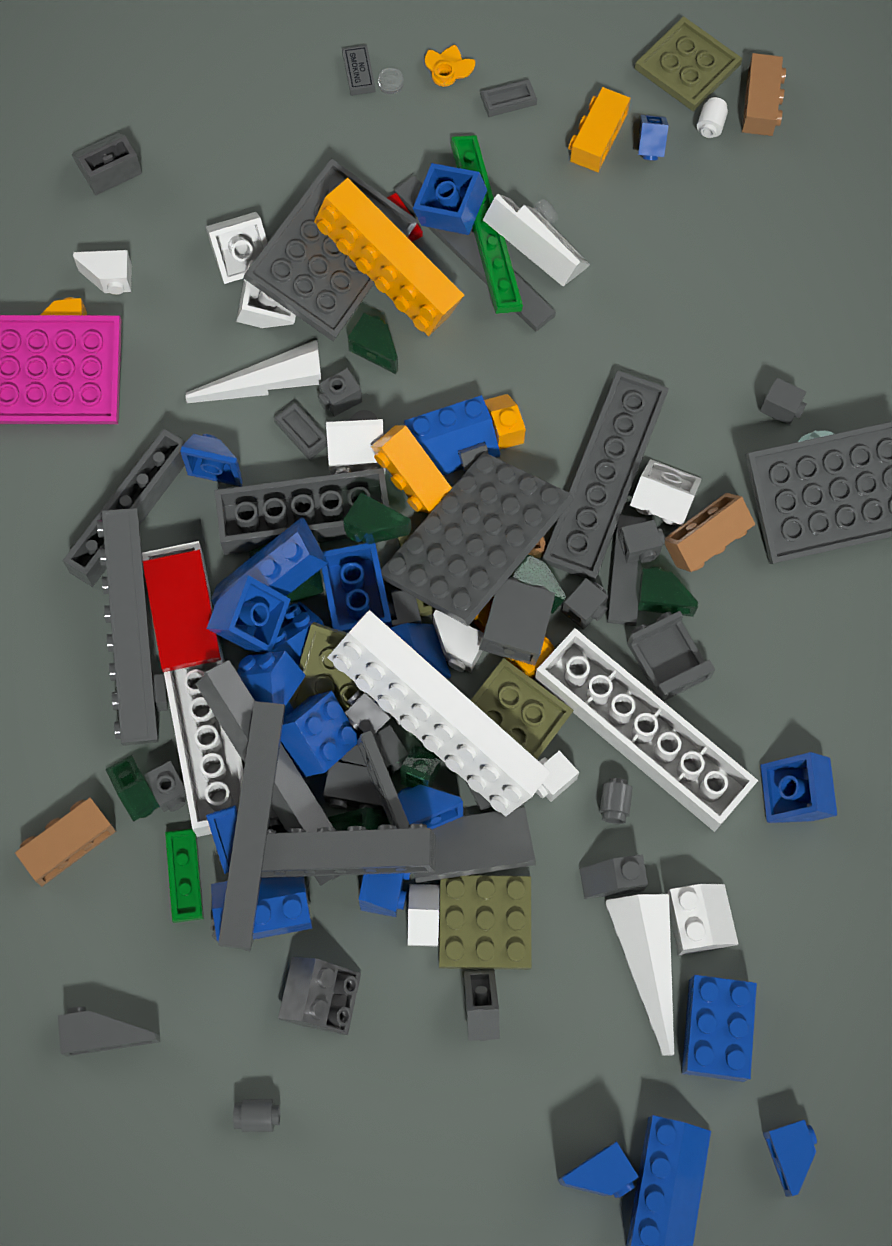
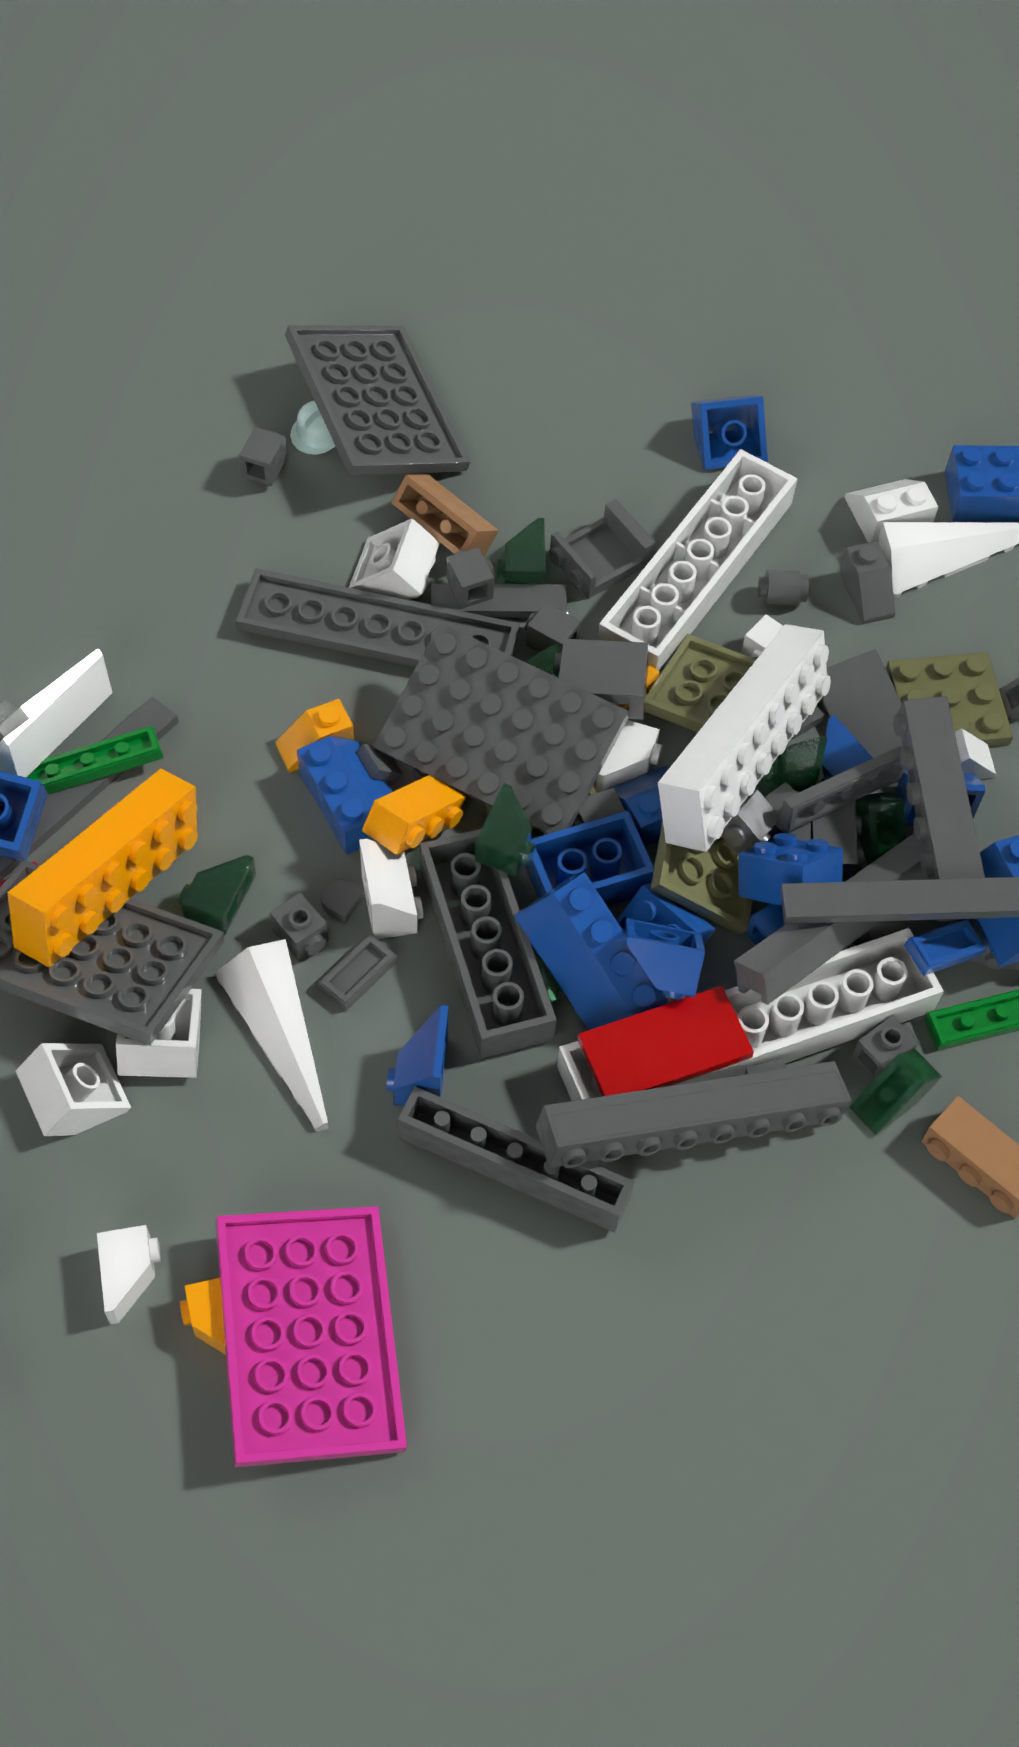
camera: 100 degrees left, 10 degrees down
blue slope [236,651,306,706] -> none

